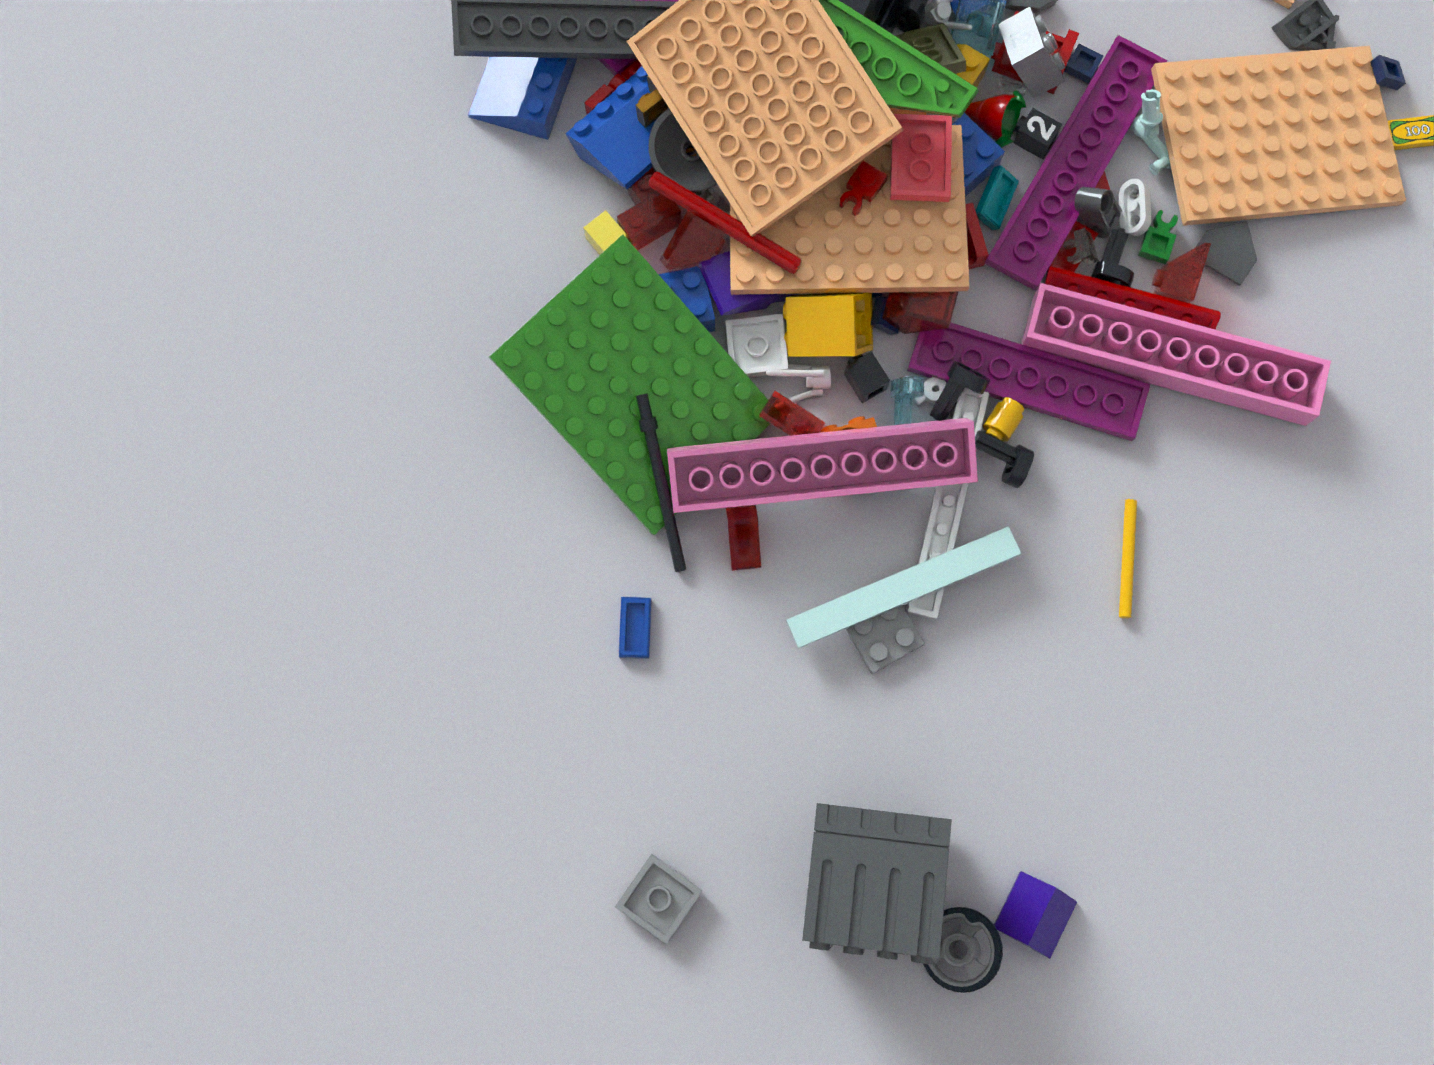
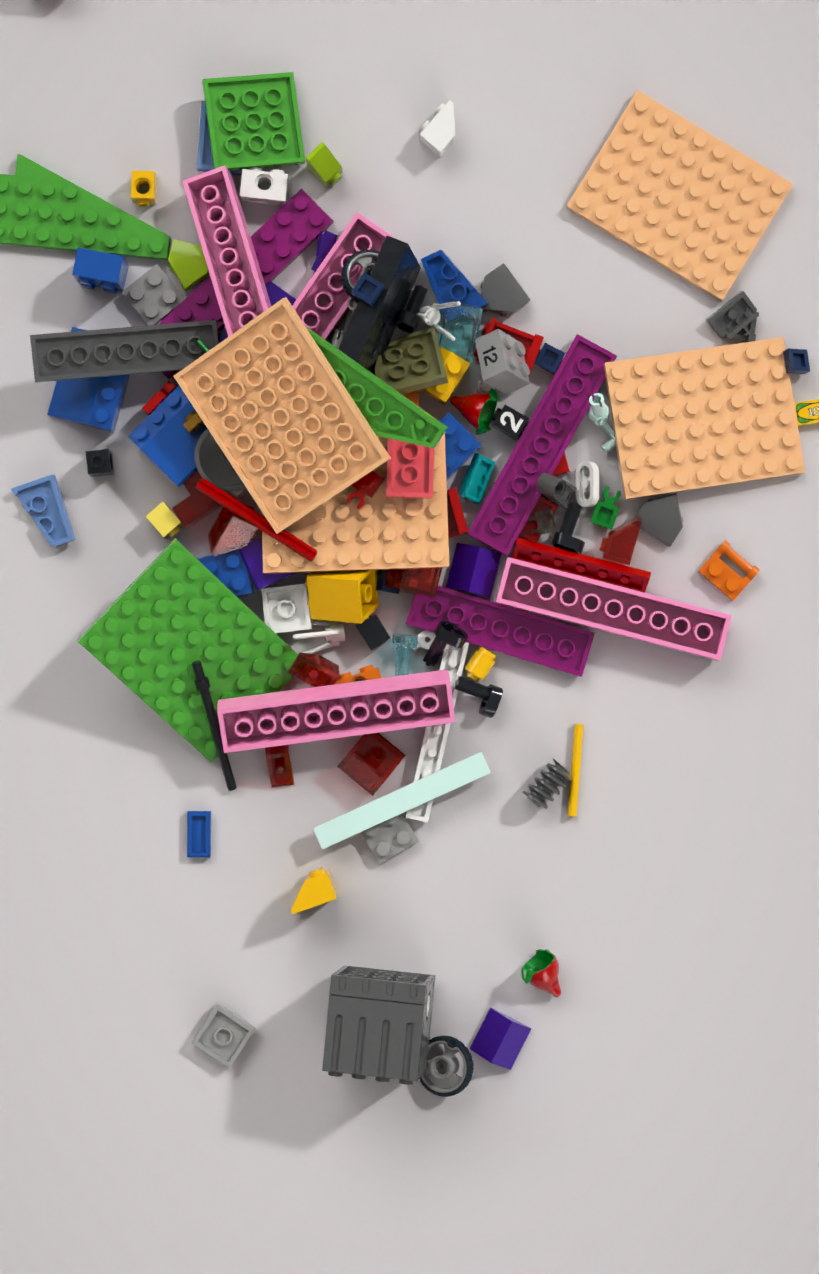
camera: 10 degrees left, 10 degrees up
none -> medium blue wing [11,474,76,547]
none -> black brick [85,449,114,477]
none -> yellow slope [291,867,338,915]
none -> clear red slope [337,733,406,796]
none -> dark purple slope [446,543,501,598]
none -> hat [521,949,561,997]
none -> dark grey piece [522,758,572,809]
none -> orange plate [698,540,760,601]

